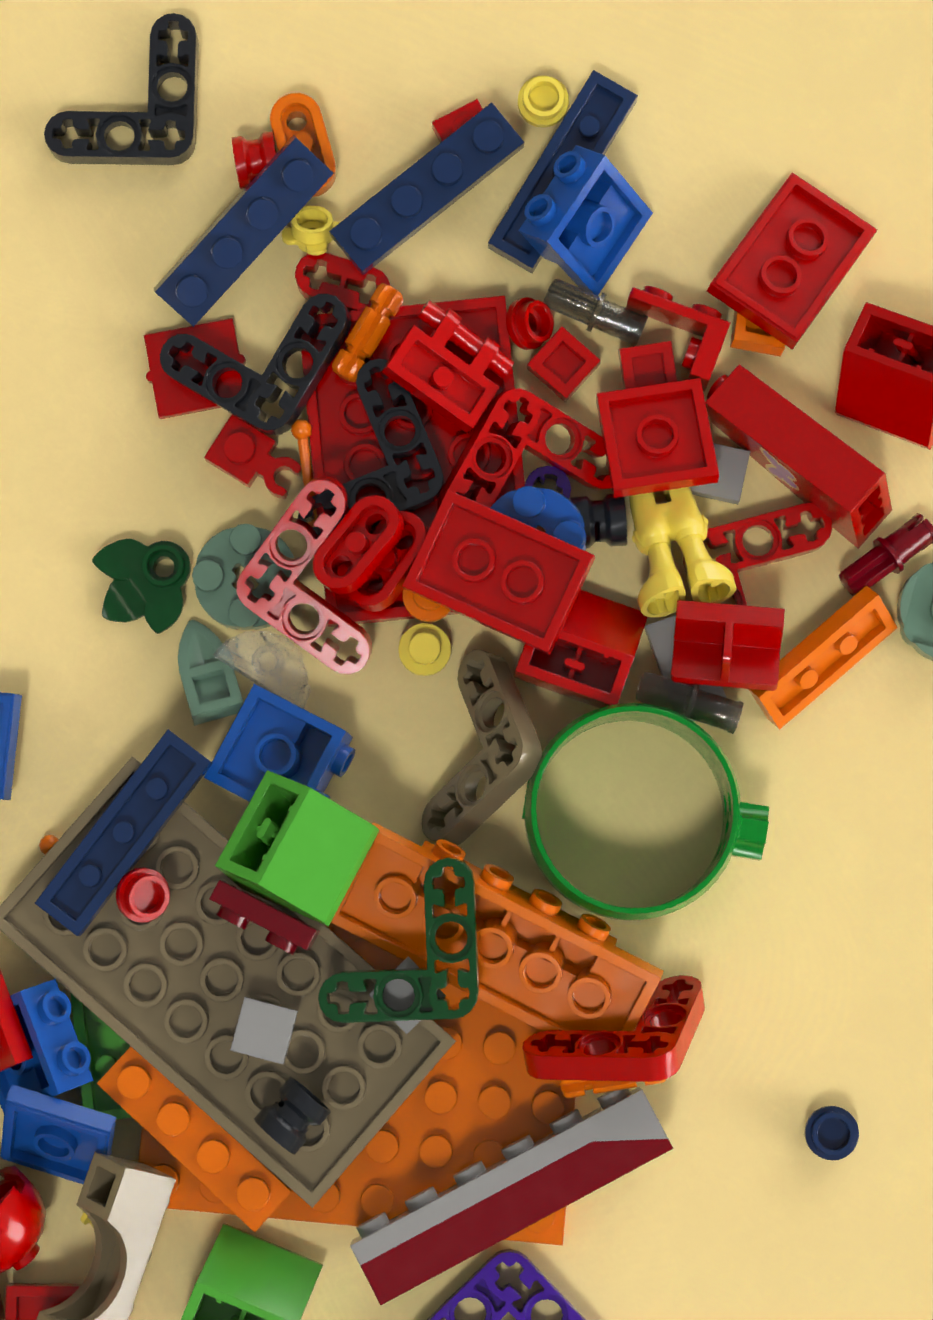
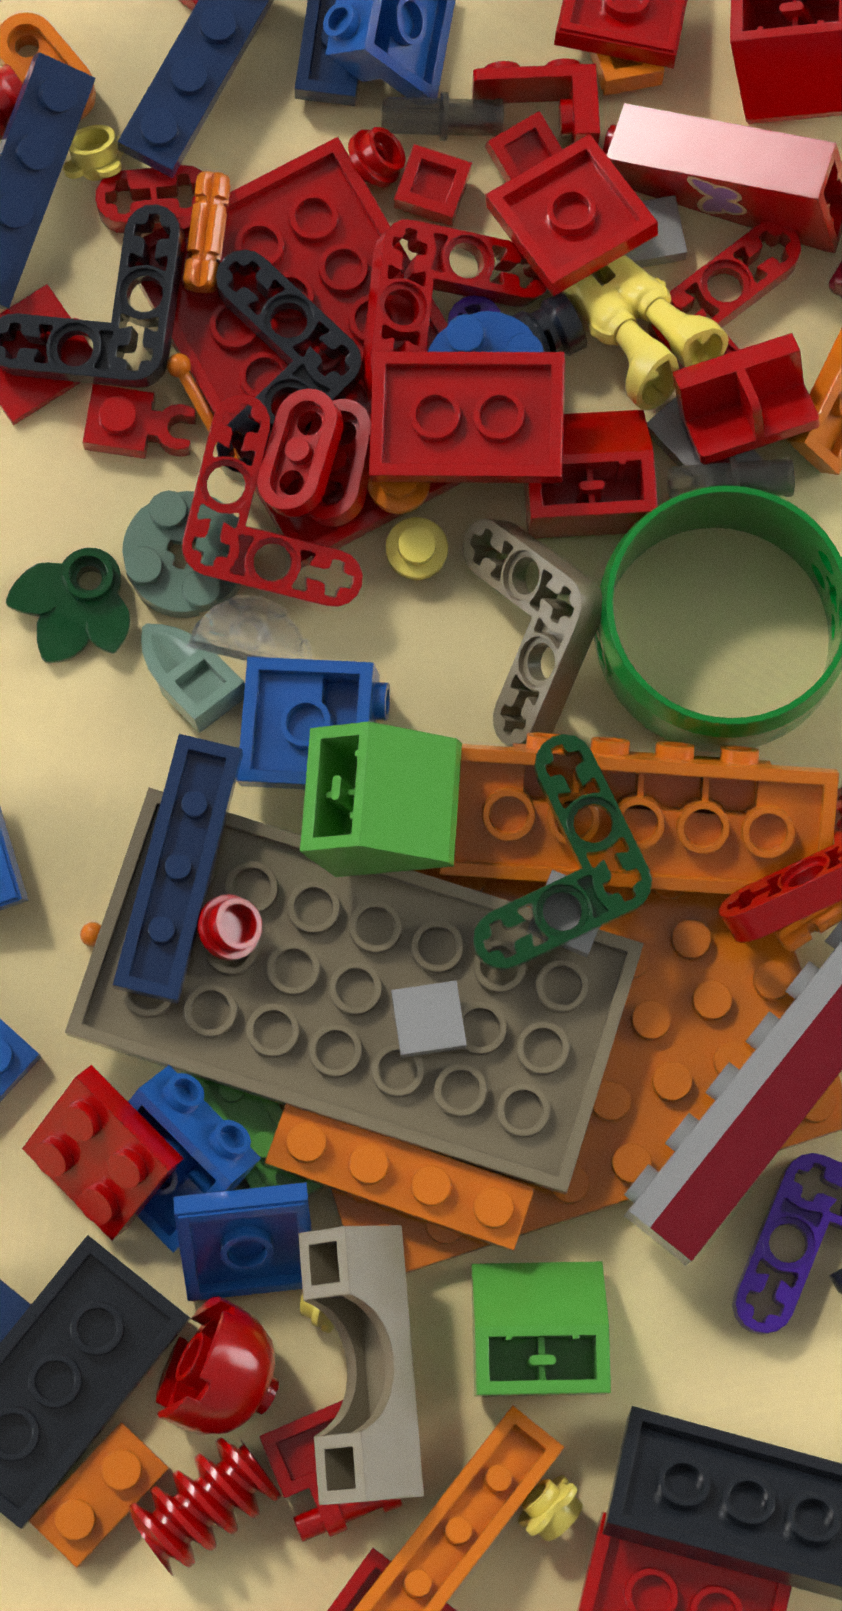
camera: 30 degrees left, 5 degrees down
dark red plate [209,880,320,955] -> none
black wheel [254,1077,331,1155] -> none
red plate [381,300,514,433] -> none

